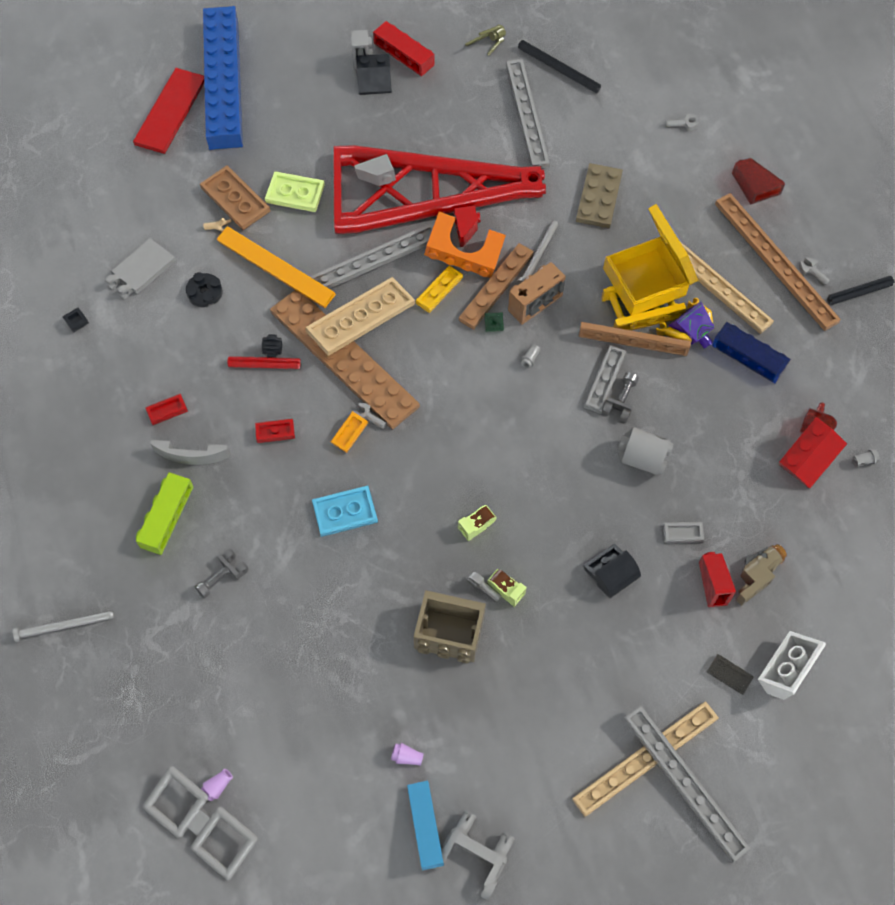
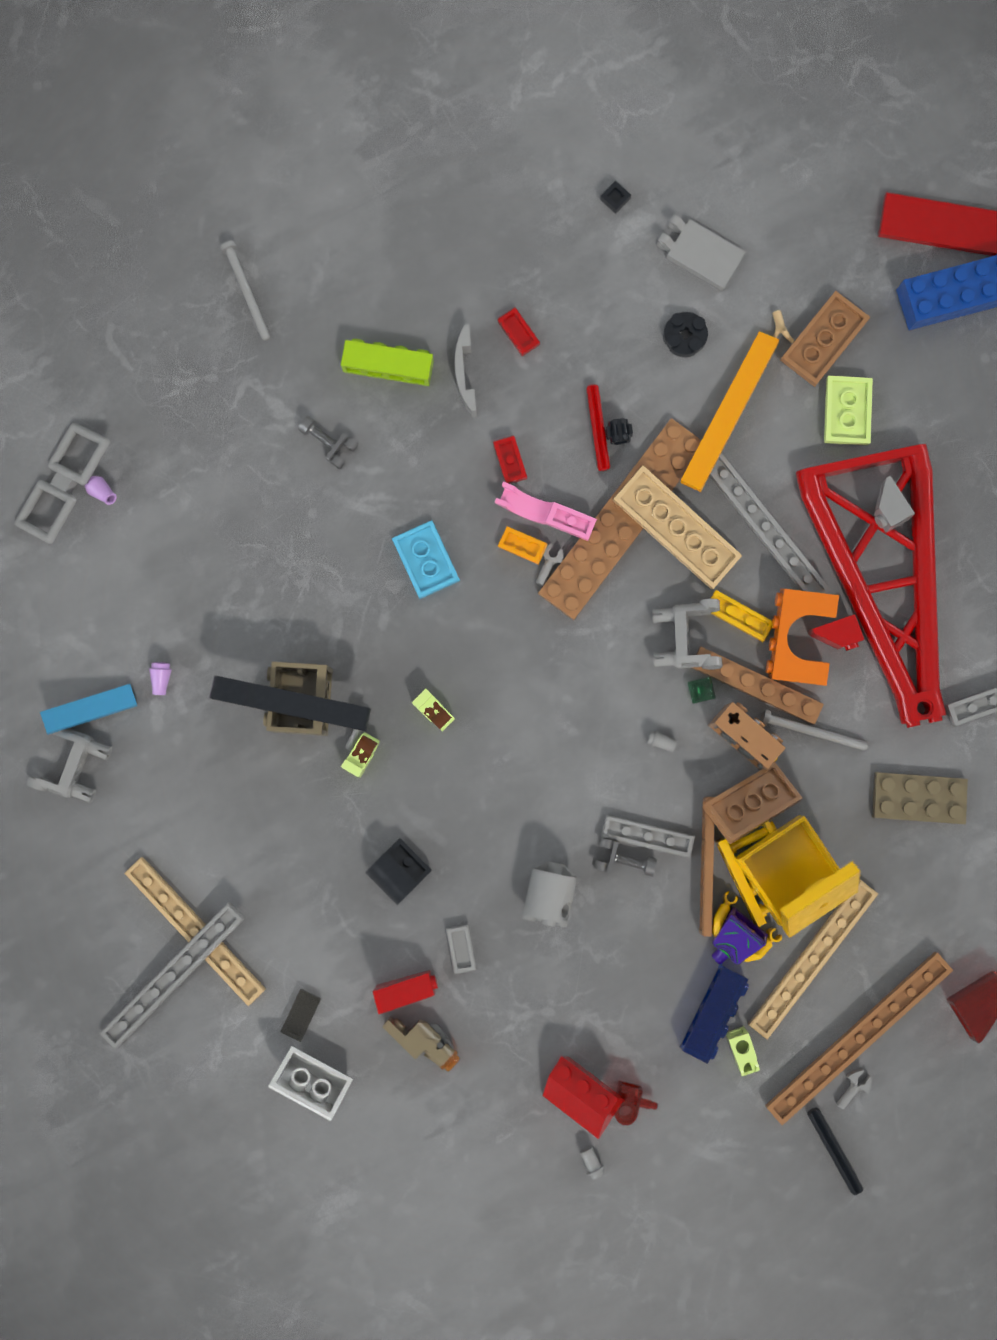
camera: 85 degrees right, 20 degrees up
none -> black beam [209,675,371,731]
none -> bright pink piece [495,482,597,541]
none -> light grey connector [652,599,723,670]
none -> medium nougat plate [703,762,802,844]
none -> yellowish green leg [724,1026,760,1077]

